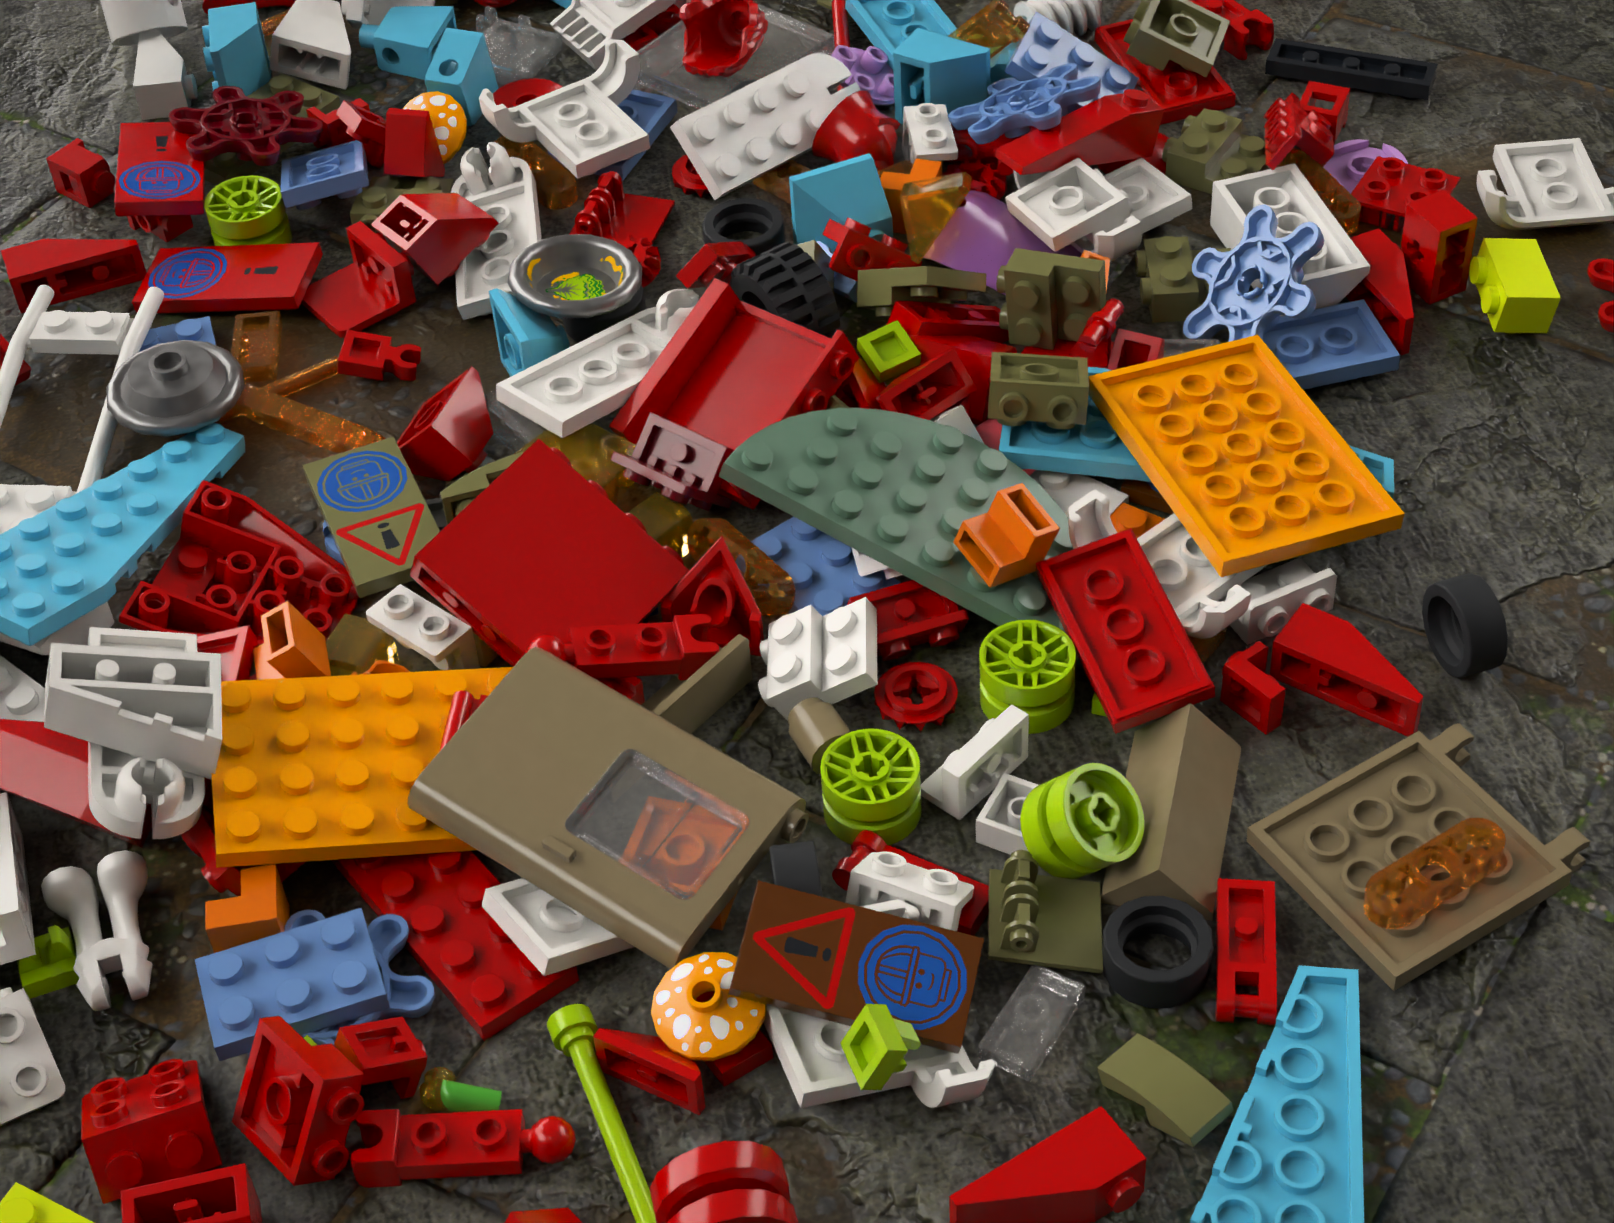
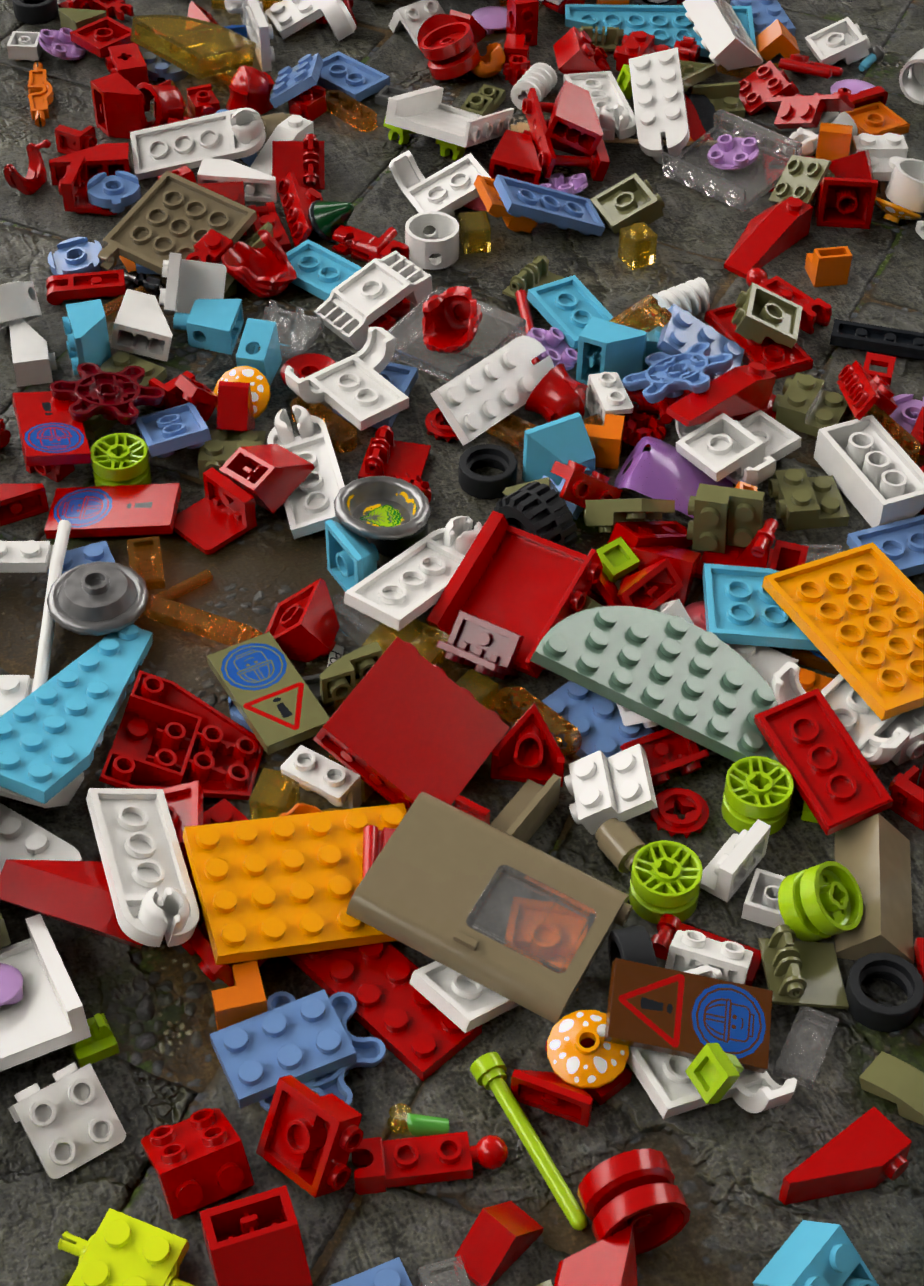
camera: 10 degrees left, 0 degrees up
white piece [41,850,153,1011] -> none
white wedge [44,643,222,779] -> none
orange piece [253,601,331,680] -> none
red bracket [334,1016,428,1099] -> none
red plate [338,330,421,381] -> none
red plate [526,614,719,681] -> none
red plate [676,241,757,289] -> none
clear yellow slope [900,172,972,264] -> none
orange piece [953,483,1060,588] -> none
olive plate [988,352,1089,429] -> none
medium blue plate [1183,205,1324,342] -> none

